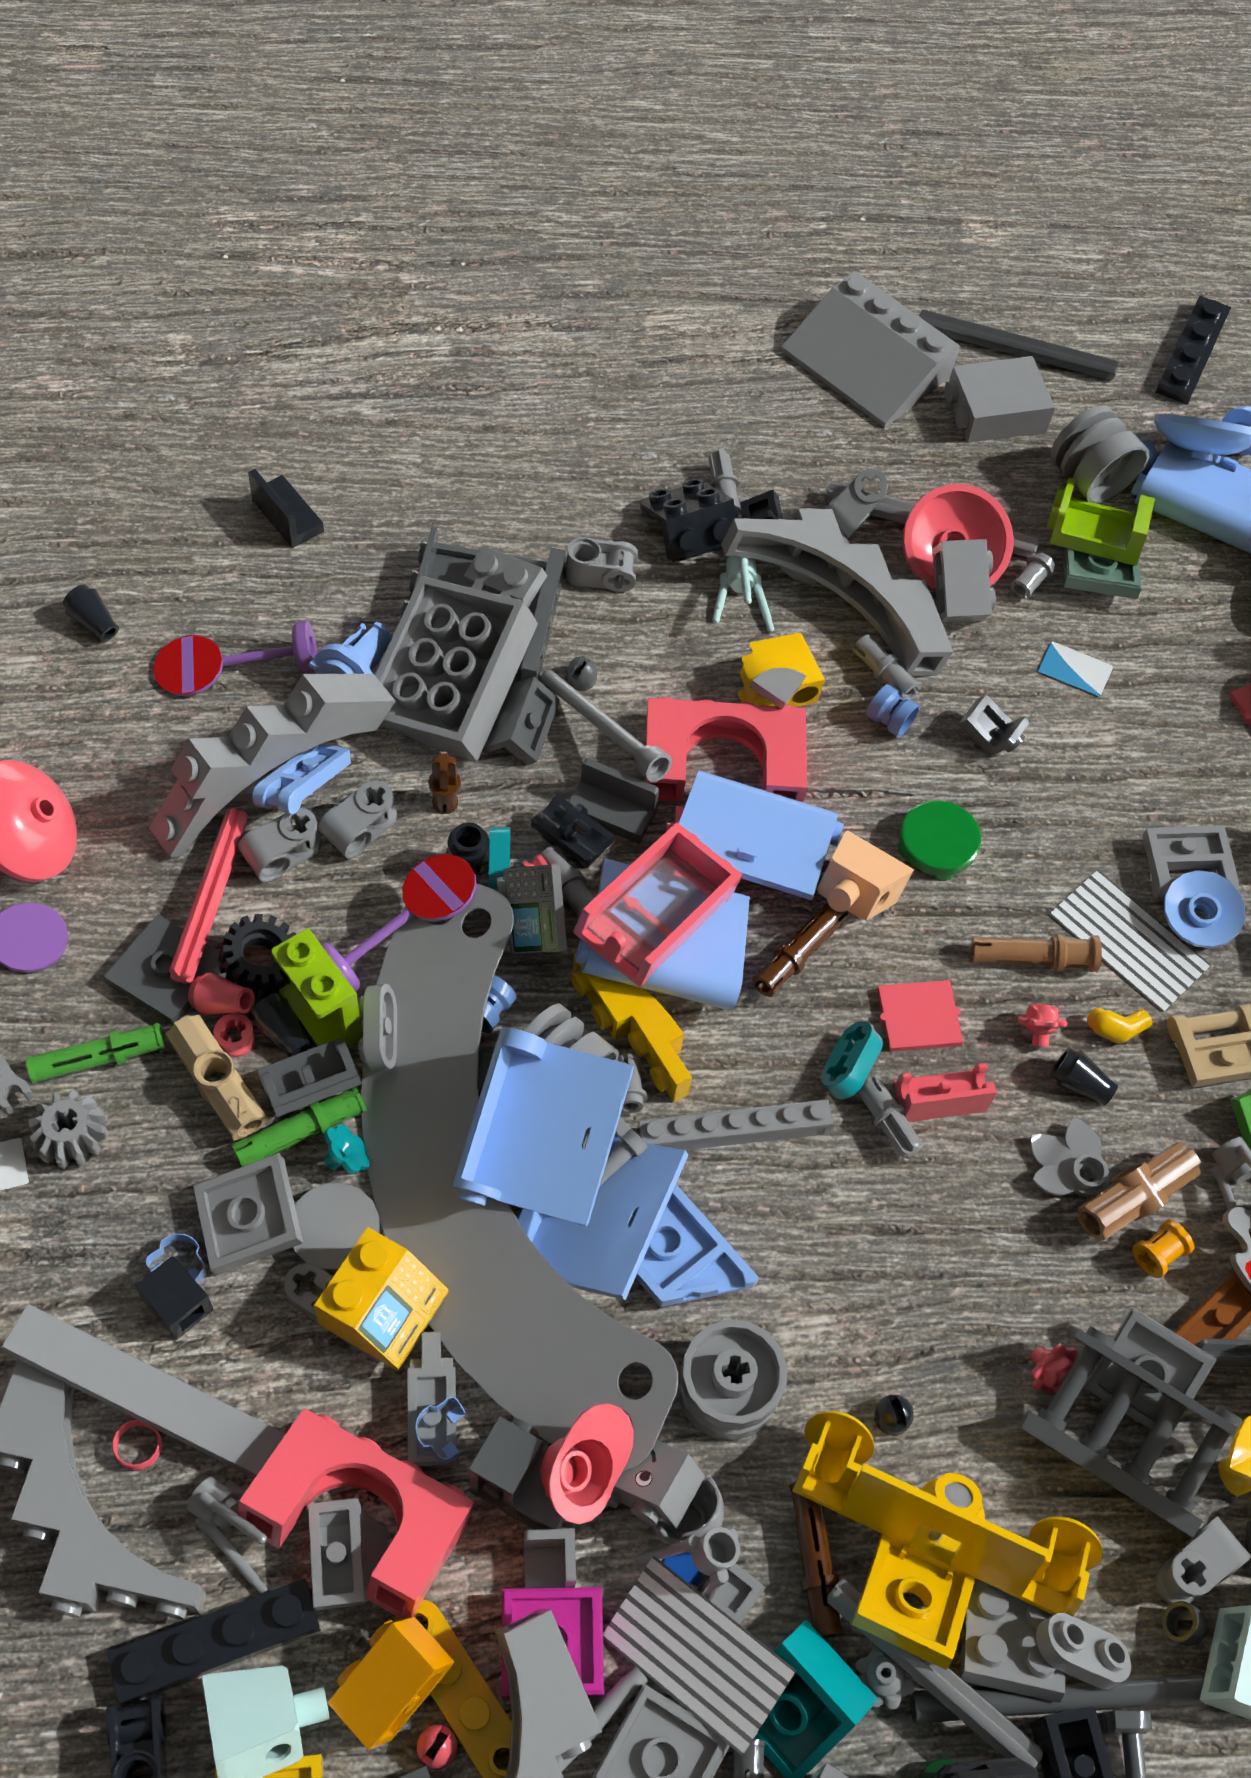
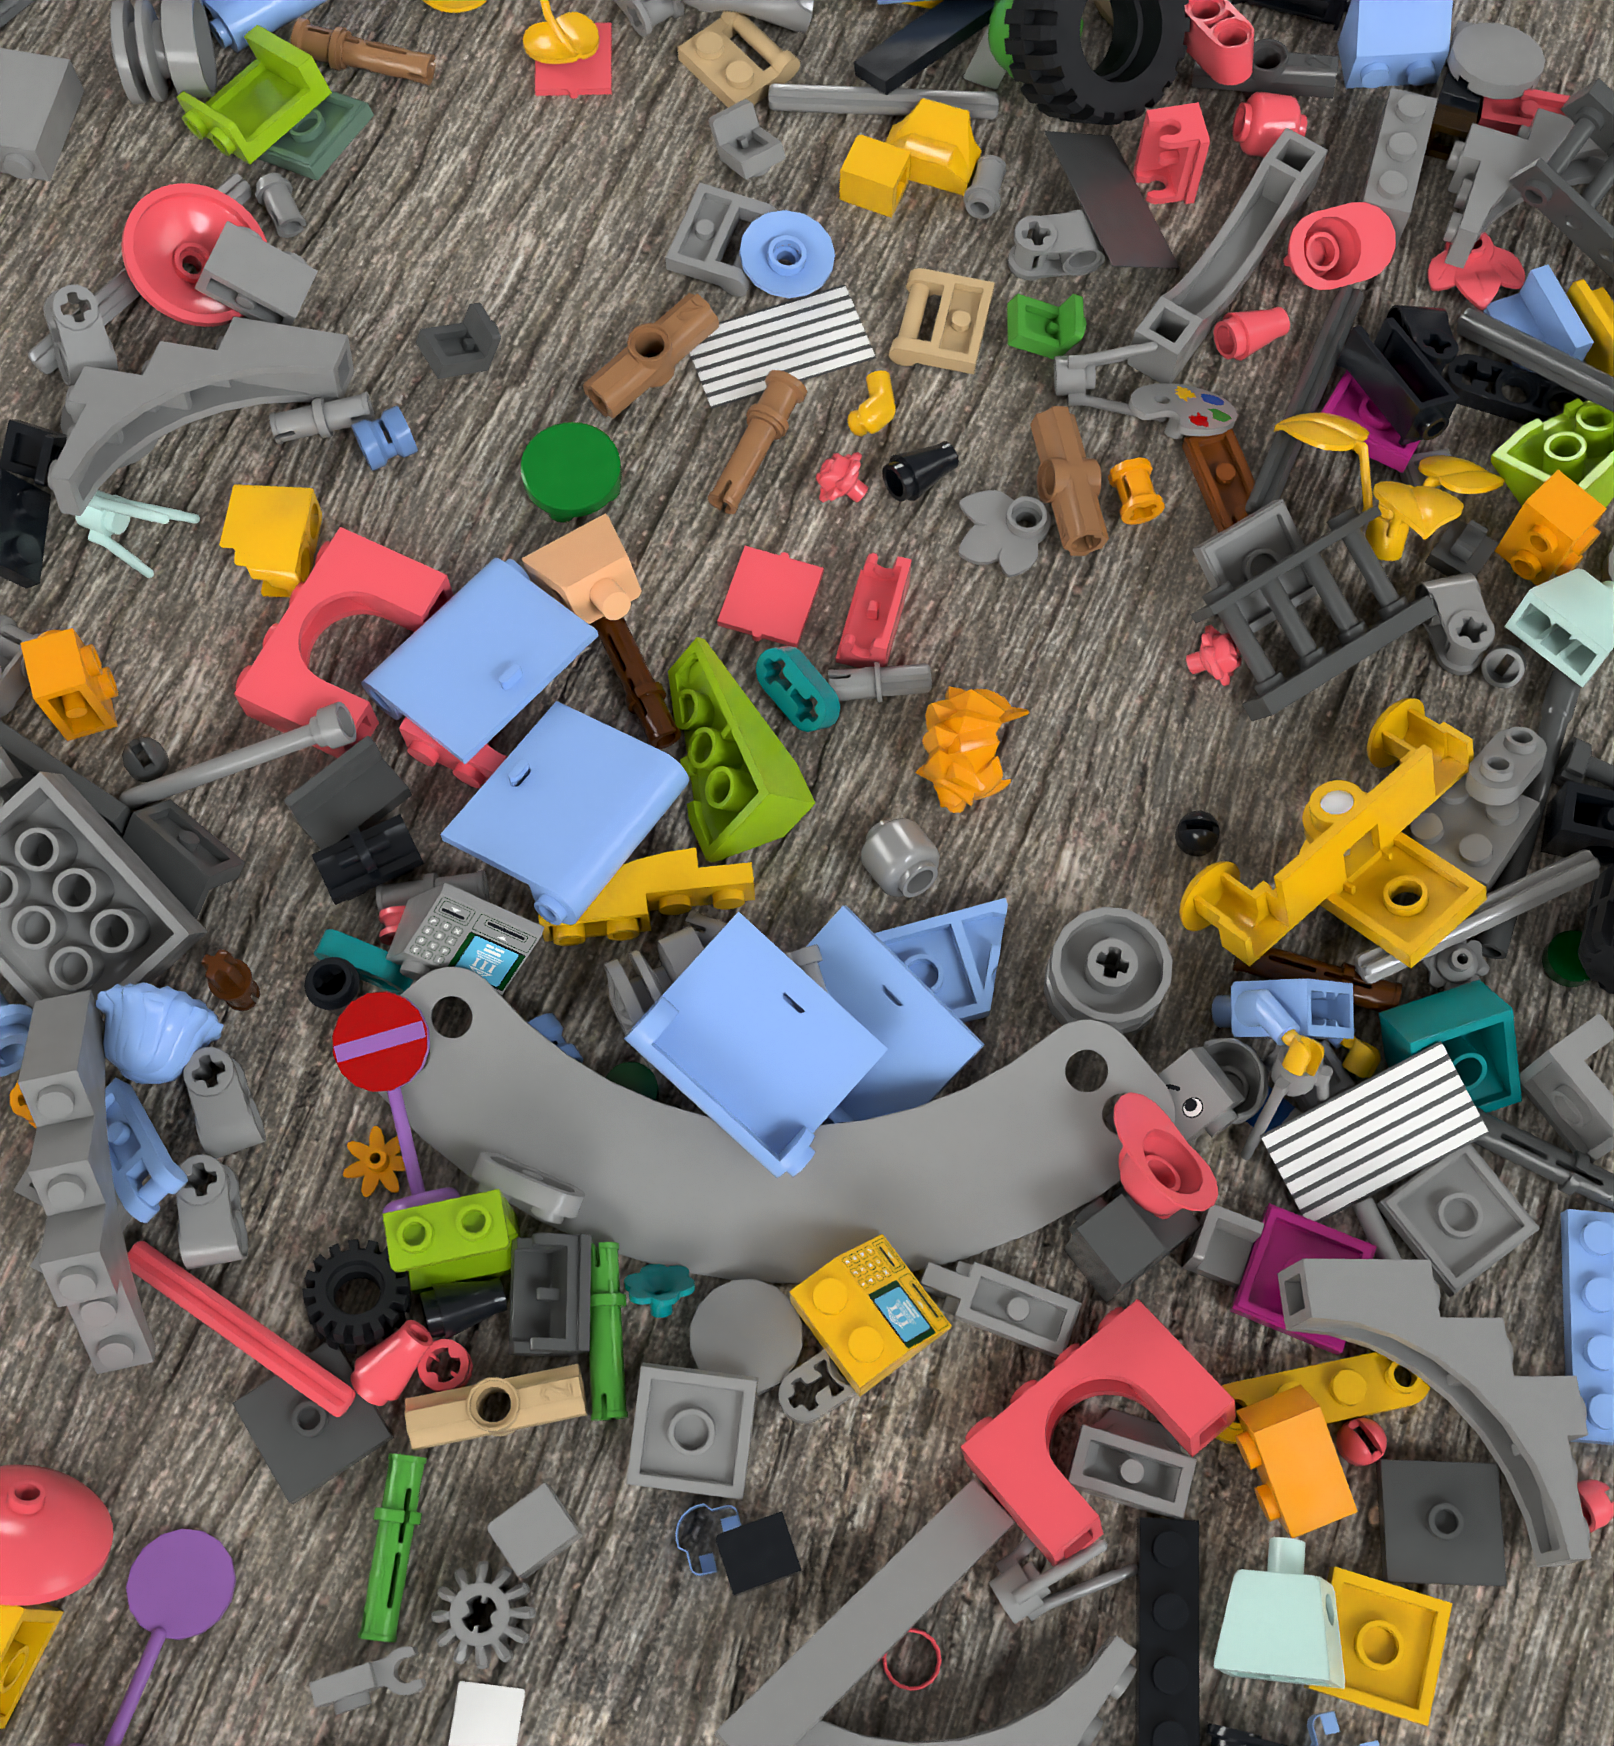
camera: 60 degrees left, 10 degrees up
light blue piece [415,1397,466,1464] -> none
door [573,822,743,988] -> none
light grey piece [637,1099,833,1150] -> none
light grey tile [750,668,806,709] -> none
sticker [1038,641,1113,696] -> none
none -> light orange brick [20,628,118,741]
none -> light blue hair [95,982,224,1084]
none -> medium nougat pin [290,17,436,85]
none -> light orange plant [343,1126,406,1198]
none -> light grey panel [487,1482,584,1579]
none -> medium nougat piece [583,293,719,419]
none -> lime wedge [668,637,816,862]
none -> light grey head [861,818,940,898]
none -> light orange hair [915,686,1029,813]
none -> light blue torso [1212,979,1381,1078]

